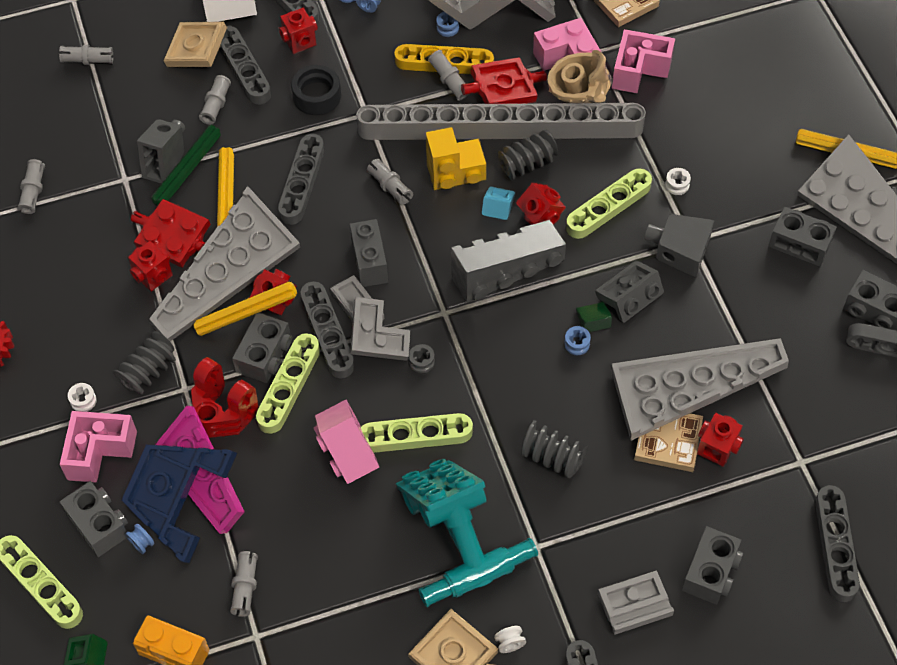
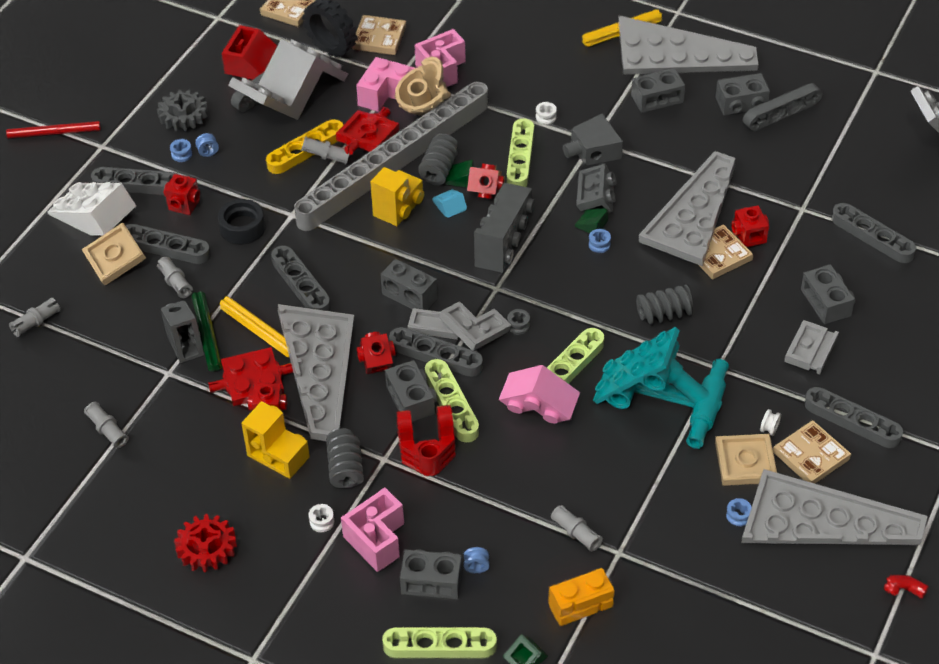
camera: 45 degrees left, 10 degrees down
dark blue wing [122,445,237,563] -> none
dark pink wing [155,406,245,534] -> none
yellow axle [193,282,297,336] -> none
light grey pin [367,159,413,205] -> none
medium blue bush [436,12,459,37] -> none
none -> yellow brick [241,401,309,479]
none -> dark green slope [445,160,474,188]

